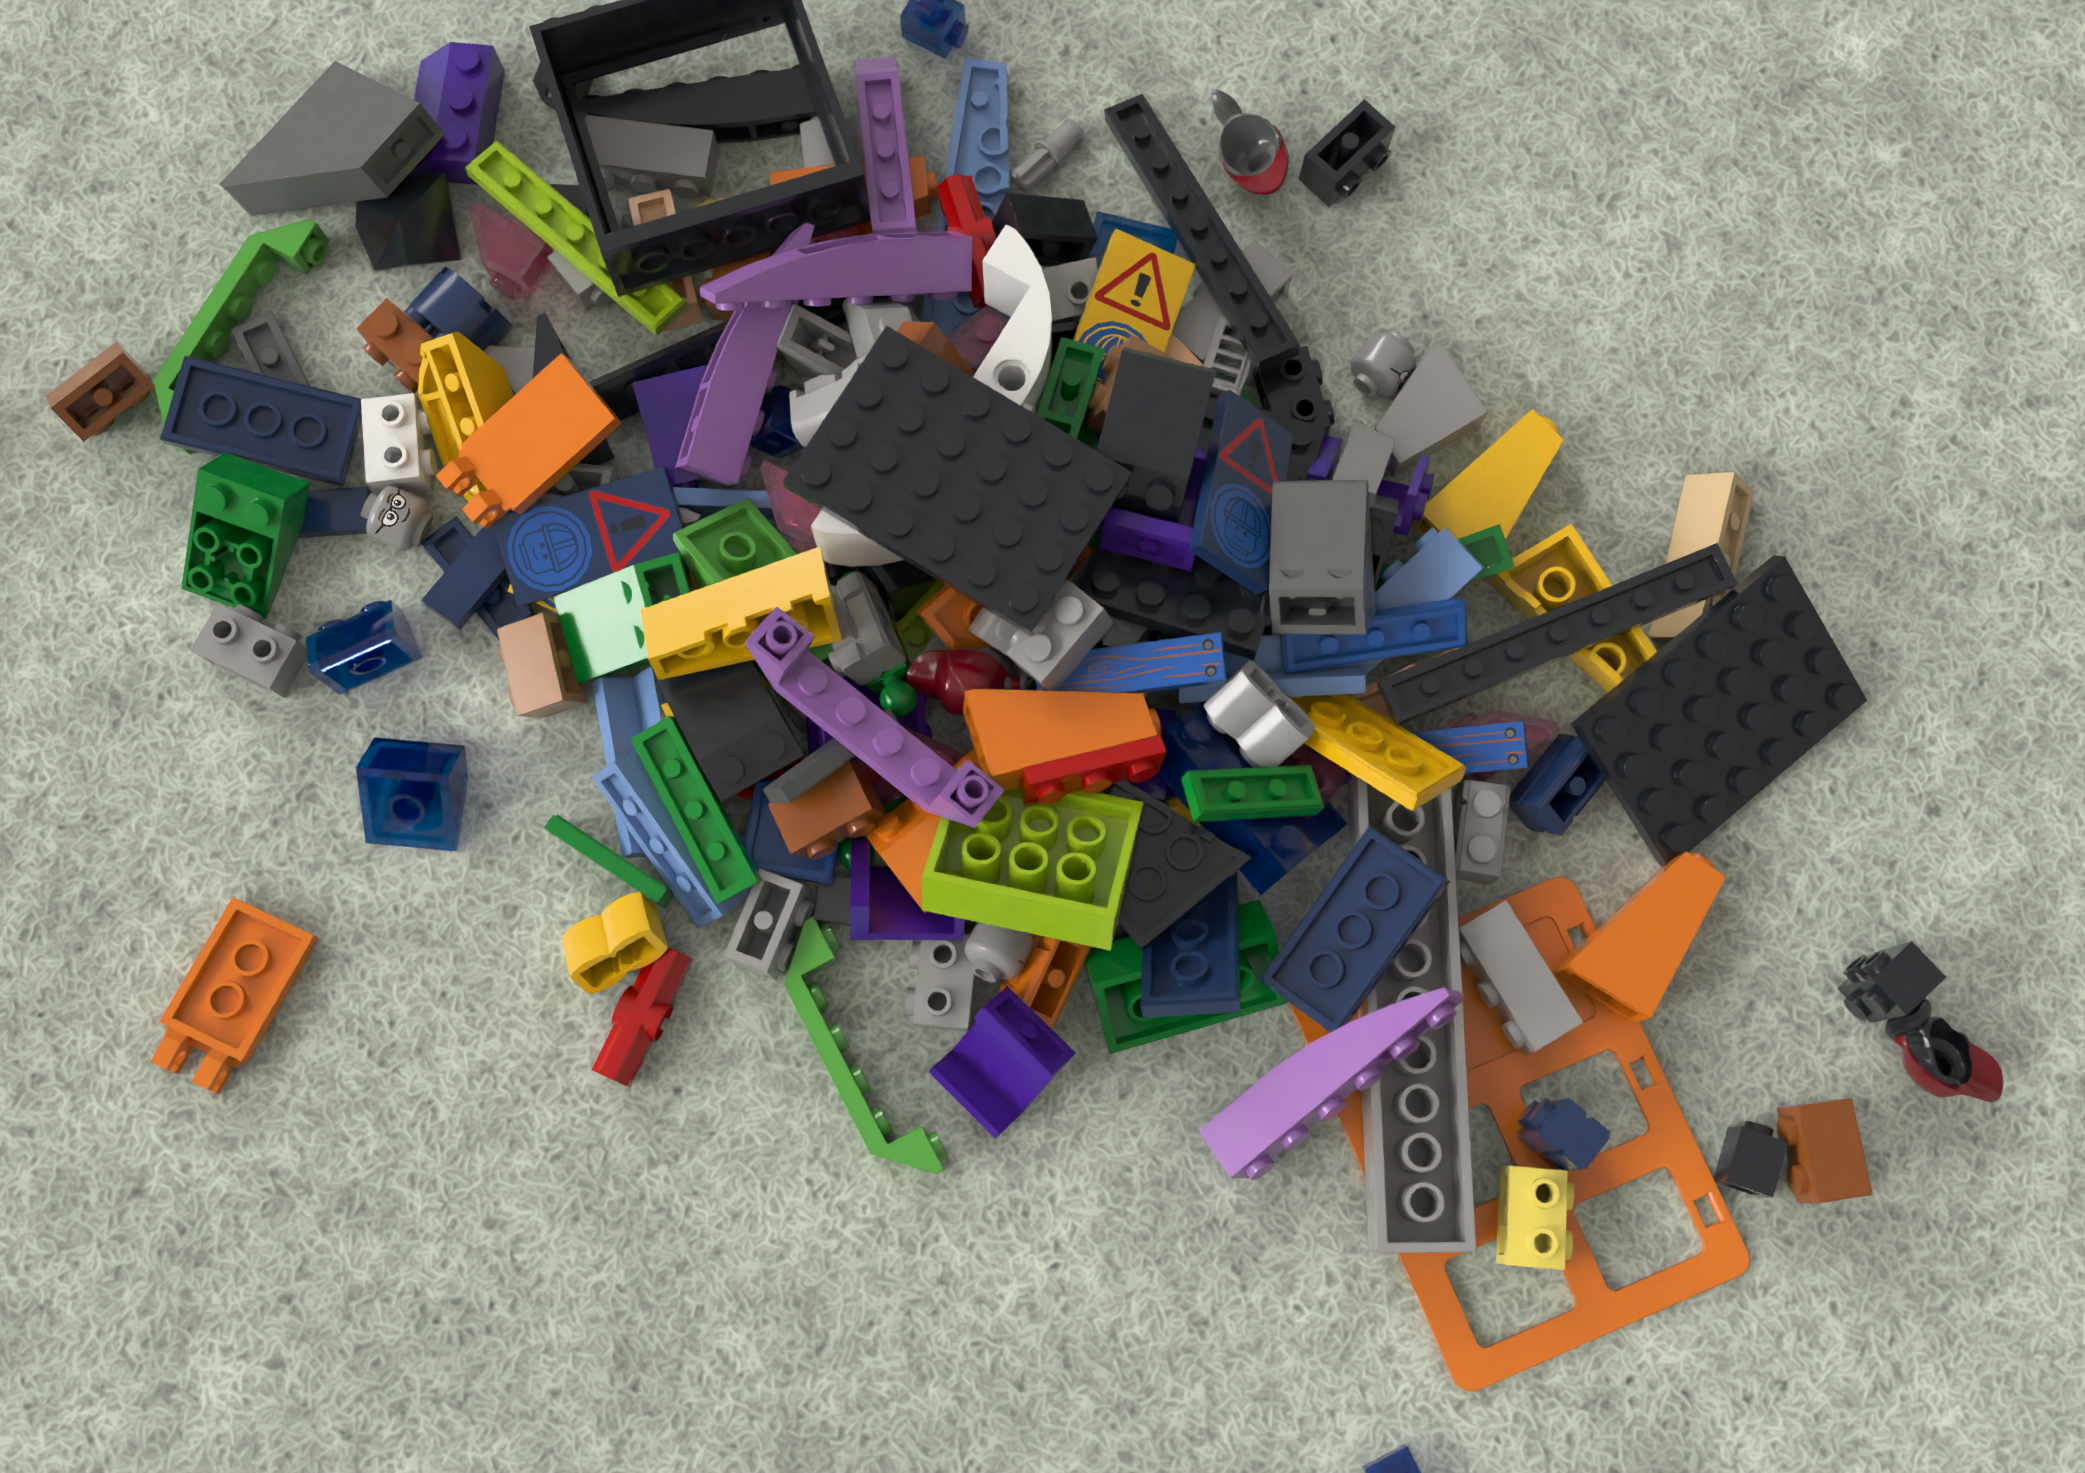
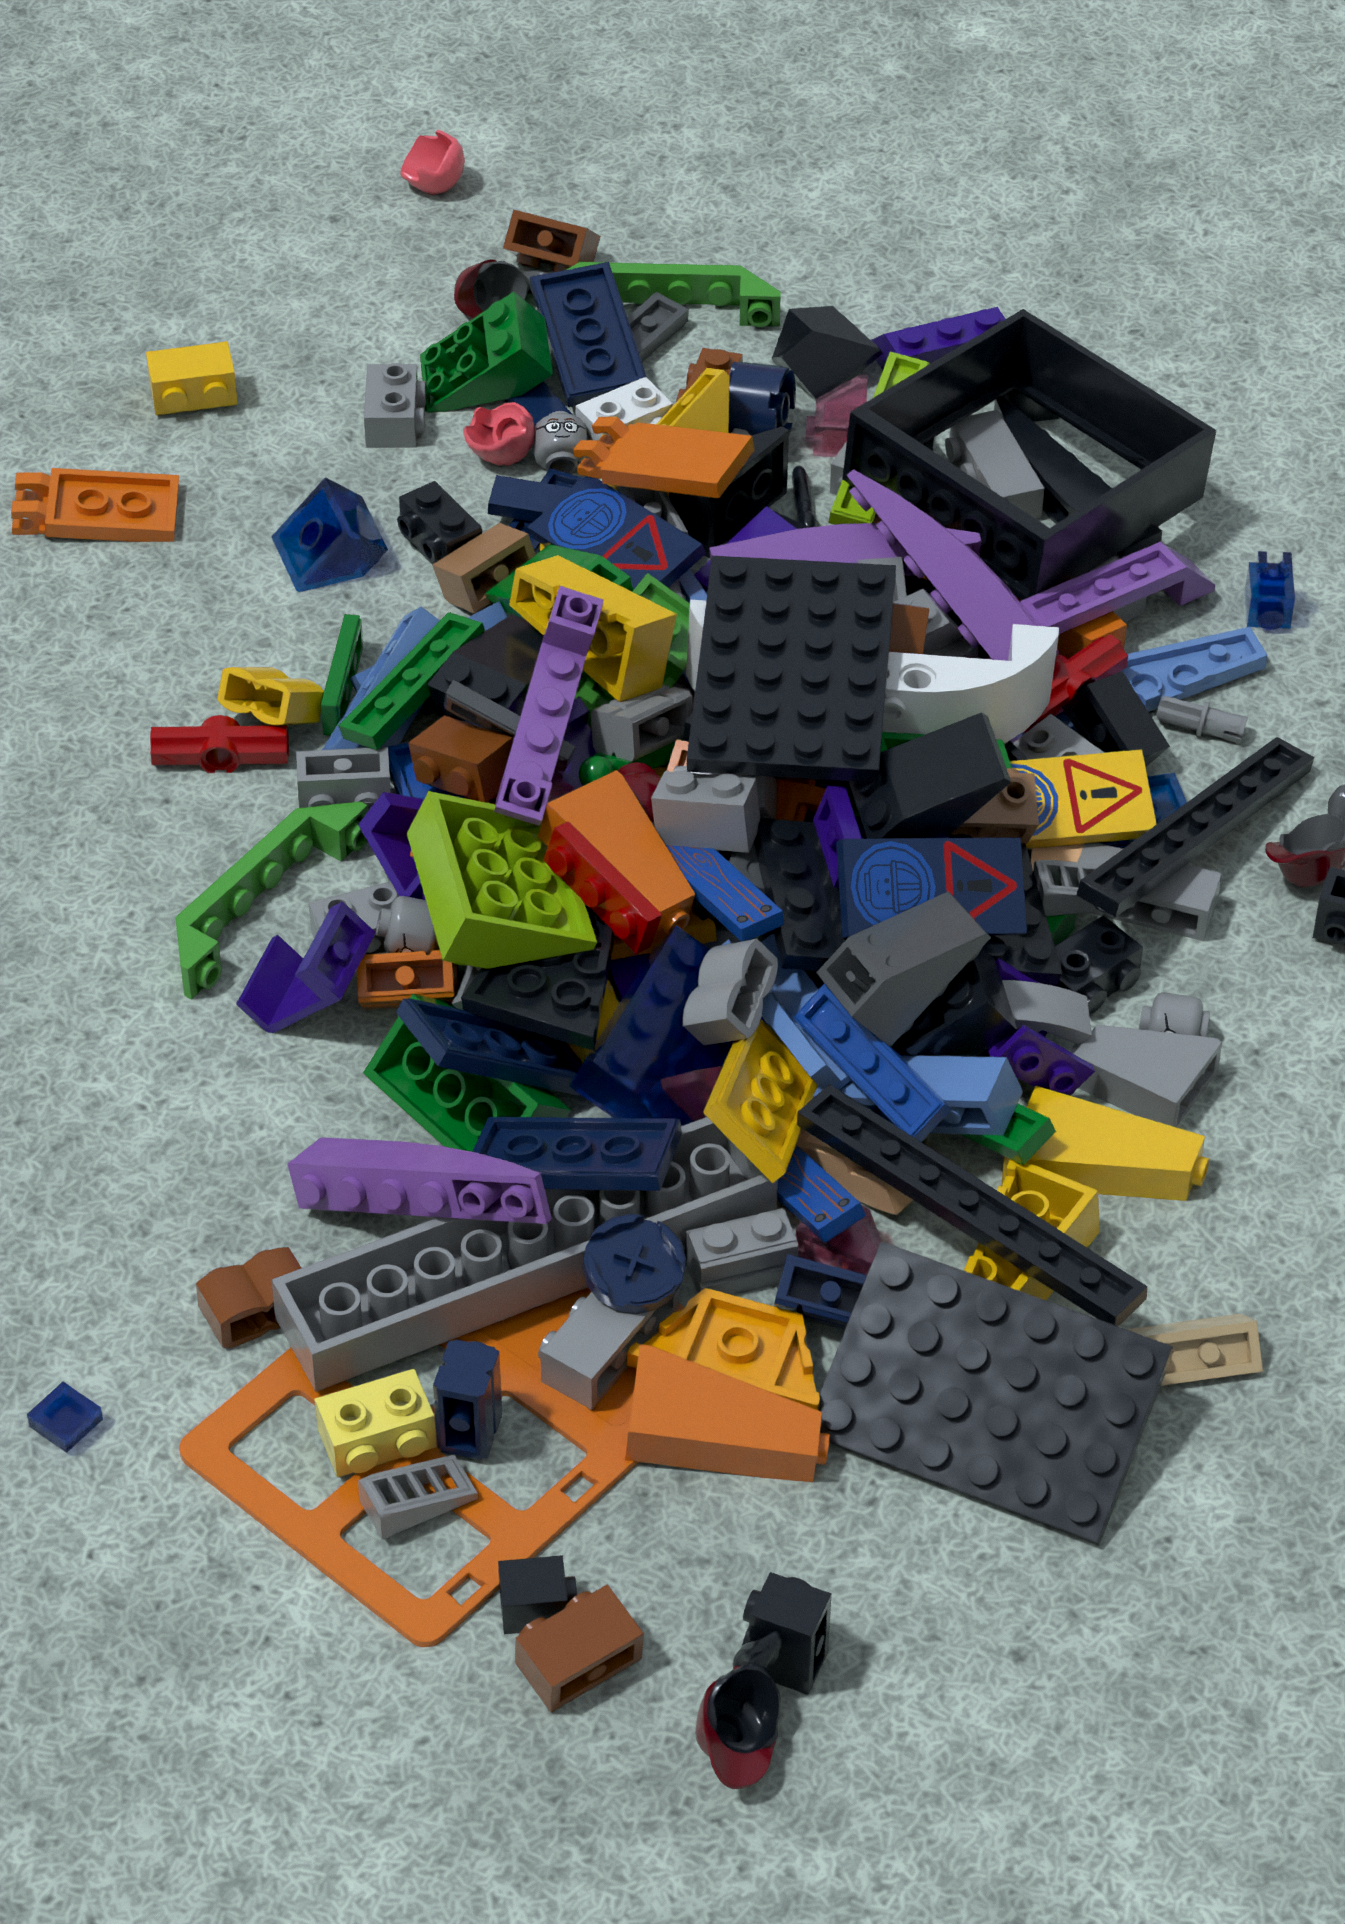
camera: 65 degrees right, 30 degrees down
dark grey slope [219,61,445,215] -> none
clear blue slope [306,600,423,695] -> none
green tile [1181,765,1325,822] -> none
none -> yellow brick [146,341,238,415]
none -> dark orange brick [196,1247,301,1348]
none -> light grey slope [358,1455,478,1540]
none -> black brick [397,481,482,565]
none -> dark grey hair [454,259,548,319]
none -> coral hair [463,402,535,466]
none -> dark blue tile [582,1214,686,1314]
none -> light orange wing [627,1288,820,1410]
none -> black piece [792,466,816,527]

